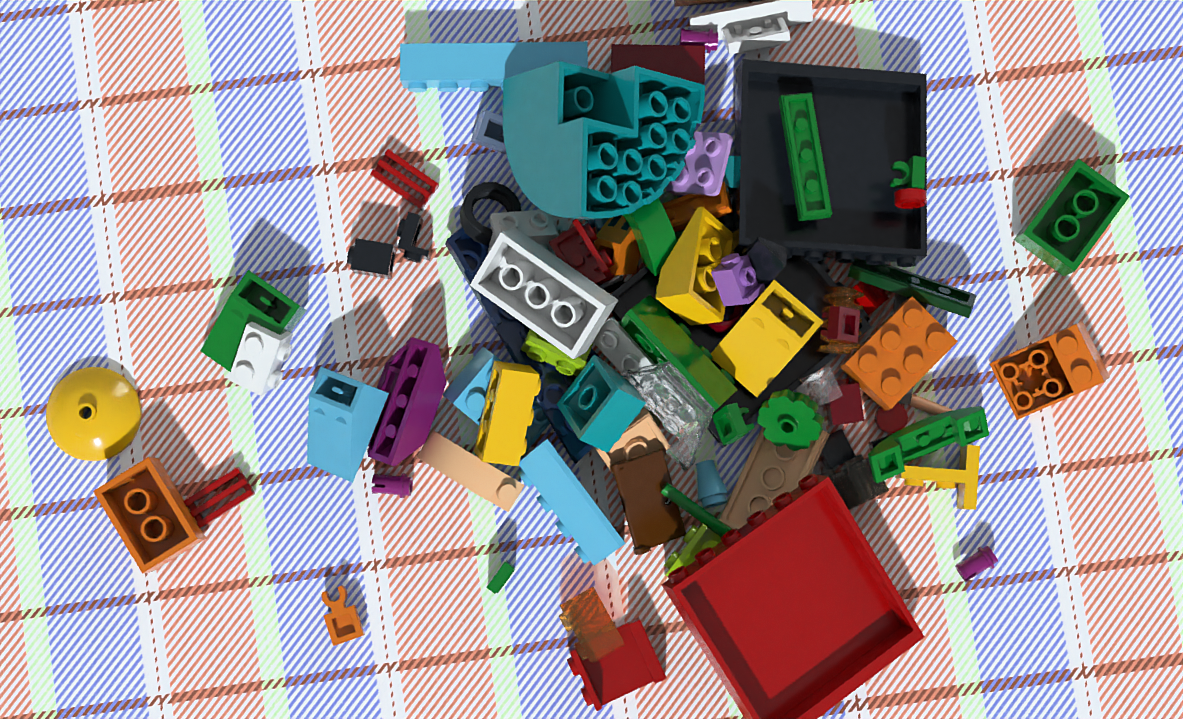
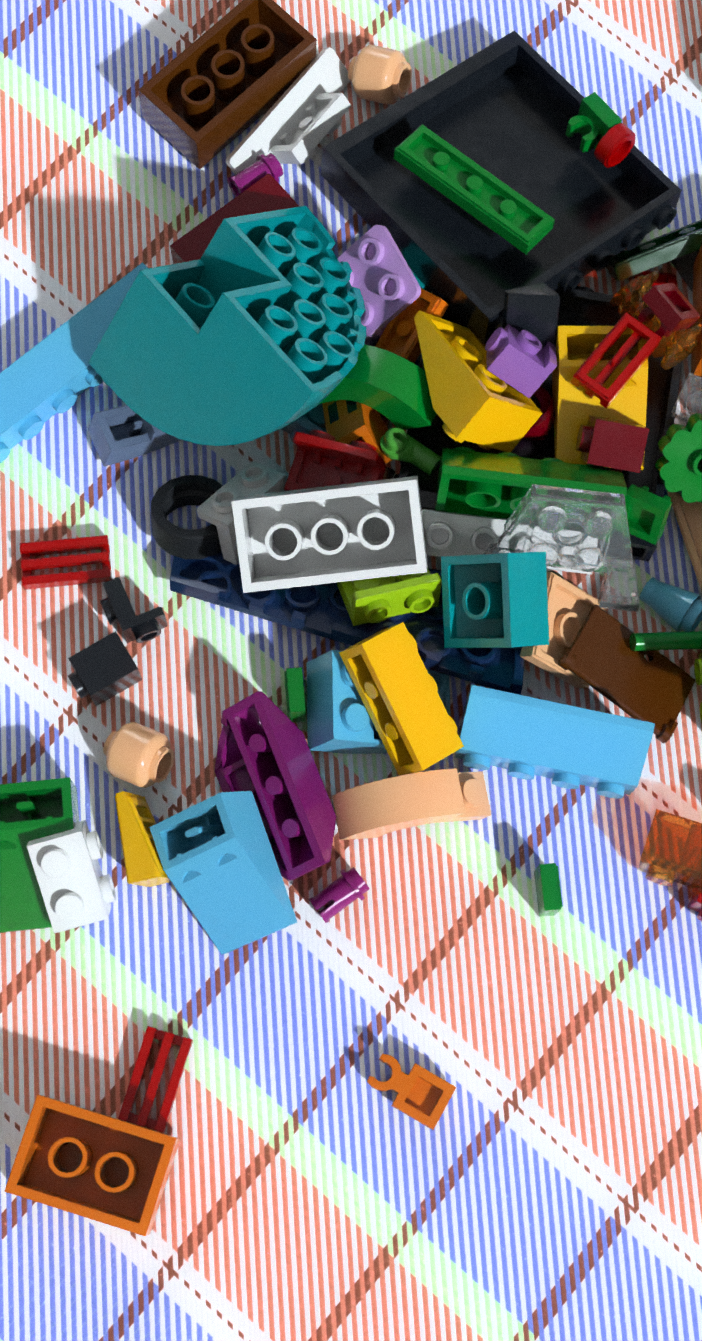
camera: 45 degrees left, 10 degrees down
none -> light nougat head [103,722,174,788]
none -> yellow slope [115,791,171,887]
none -> green tile [284,667,306,723]
none -> light nougat head [348,45,412,105]
none -> bright green arm [380,427,441,476]
none -> red tile [570,312,662,409]
none -> dark red brick [576,415,649,473]

